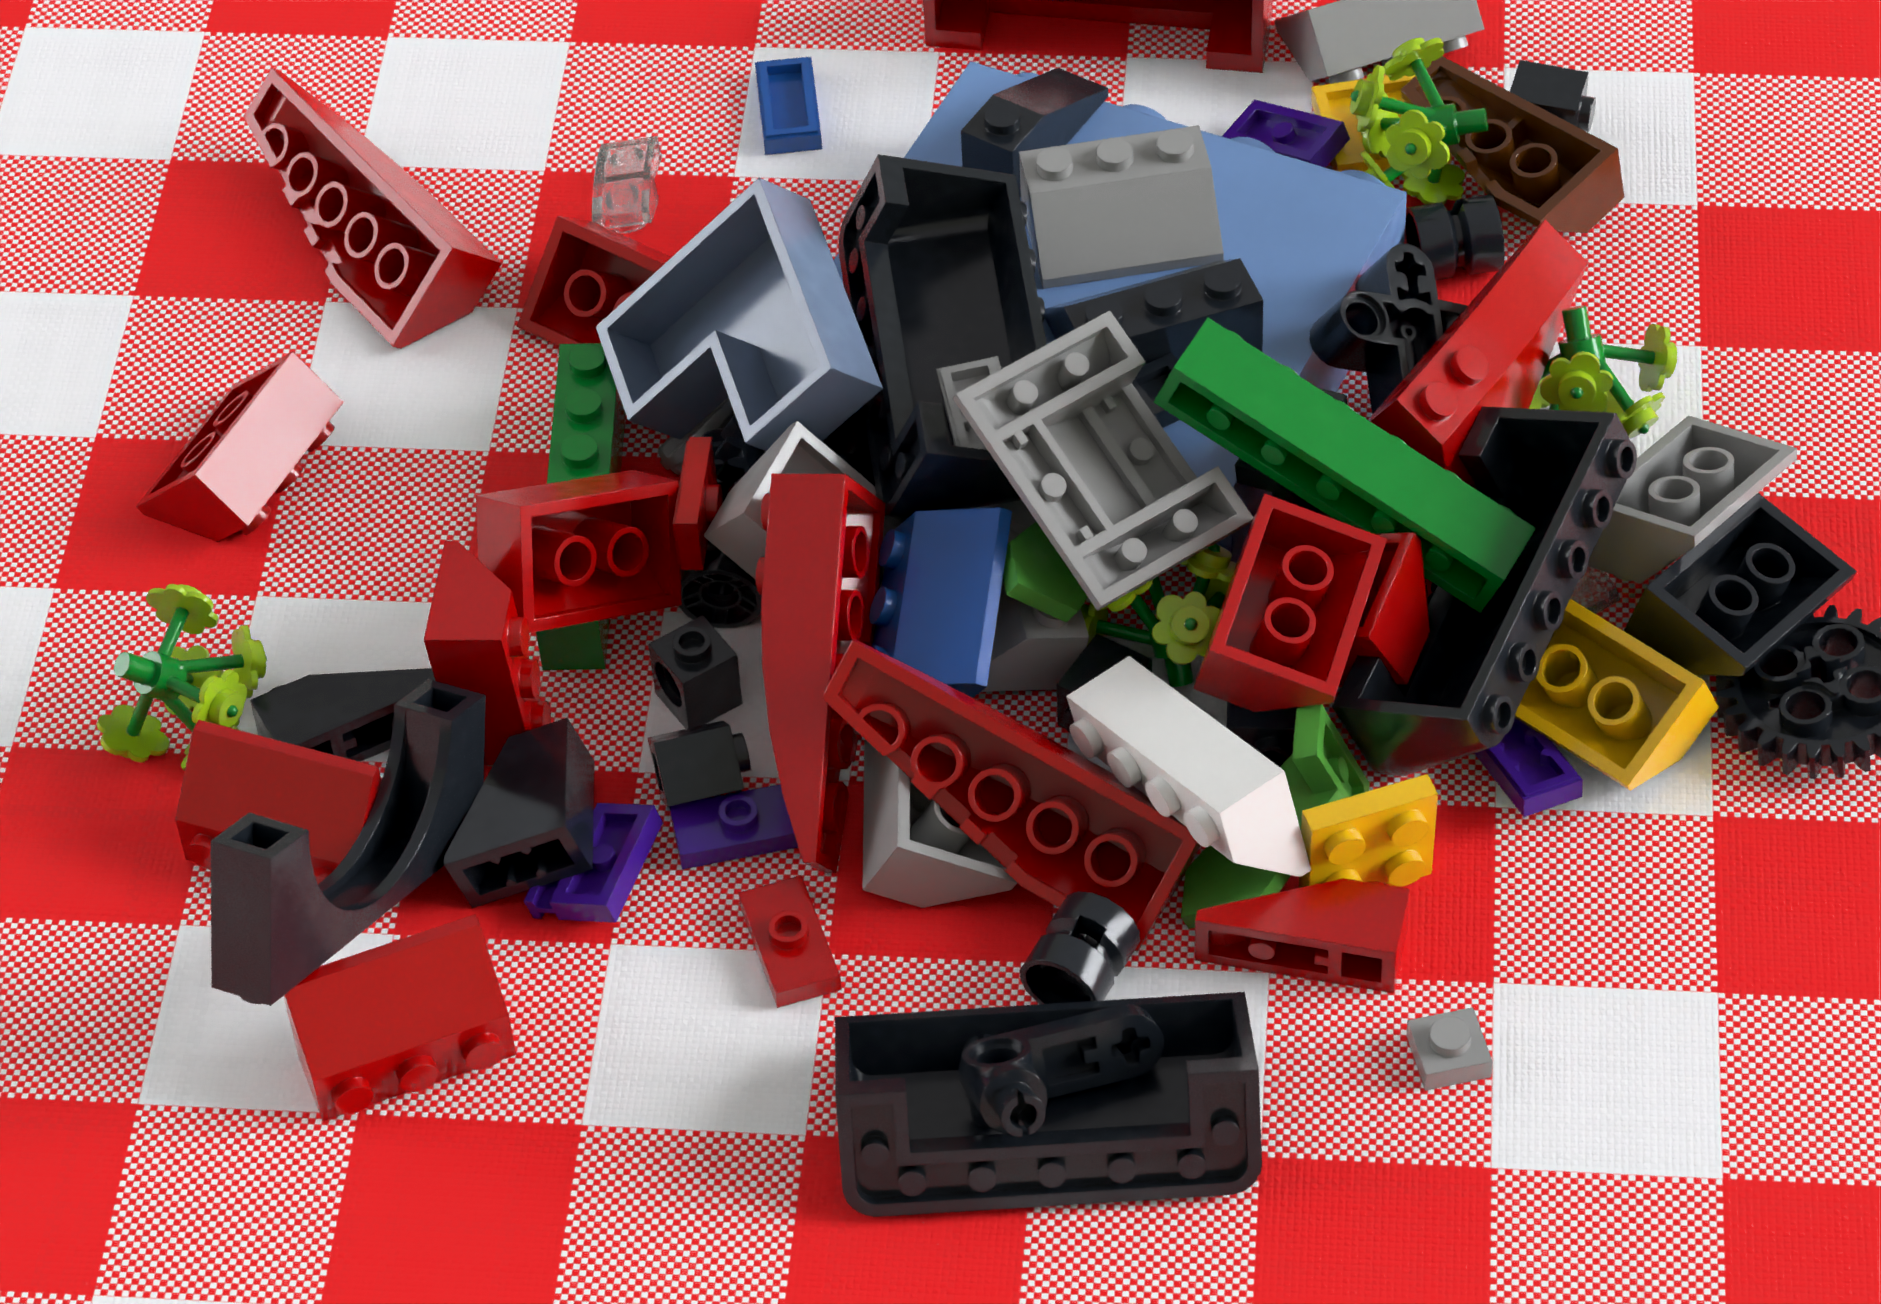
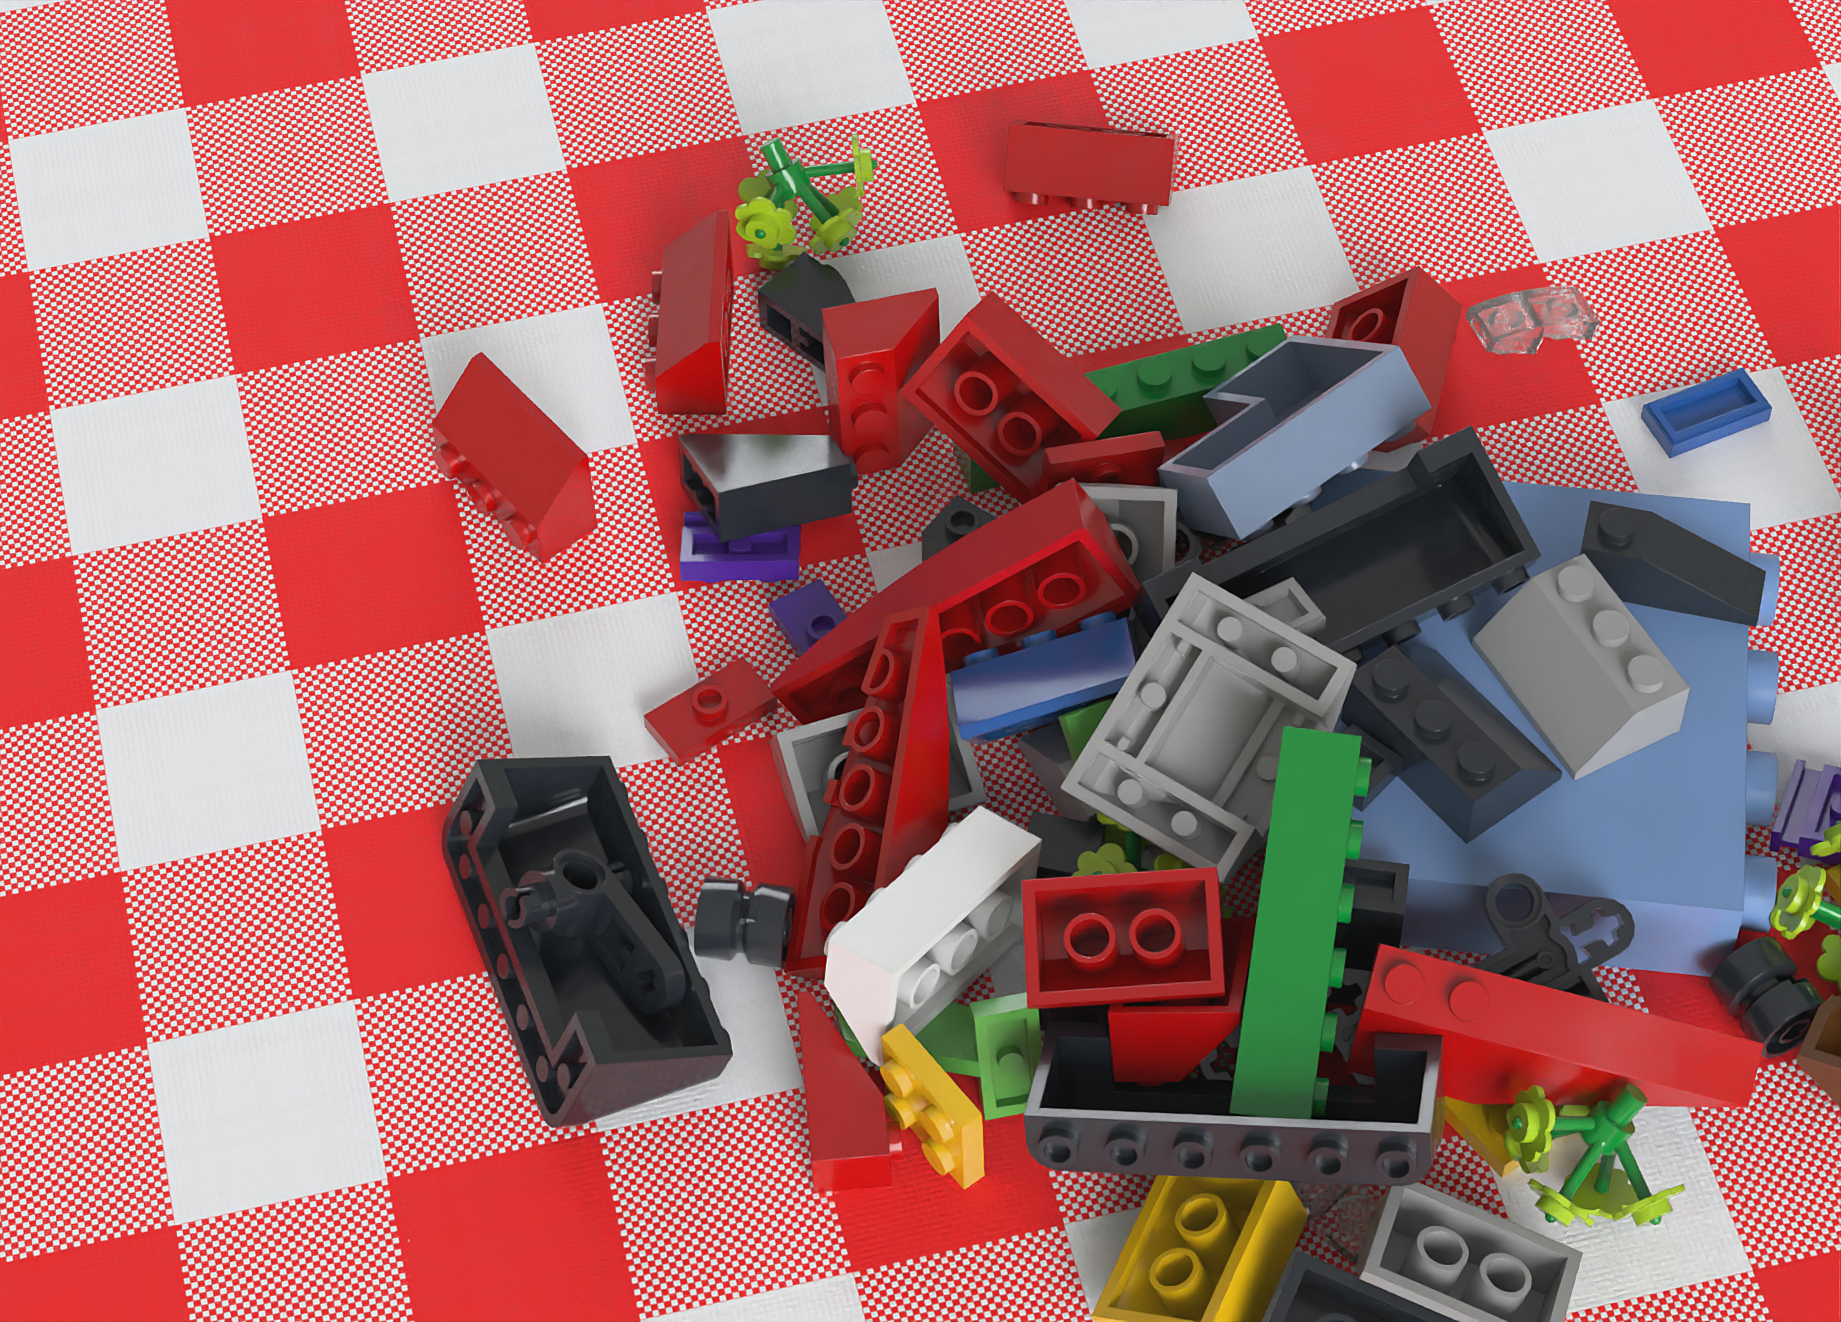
camera: 70 degrees right, 5 degrees up
black arch [211,679,486,1006] -> none
red wedge [244,68,502,349] -> none
black brick [647,720,751,807] -> none
light grey plate [1406,1007,1493,1091] -> none
dark purple plate [1474,717,1583,817] -> none

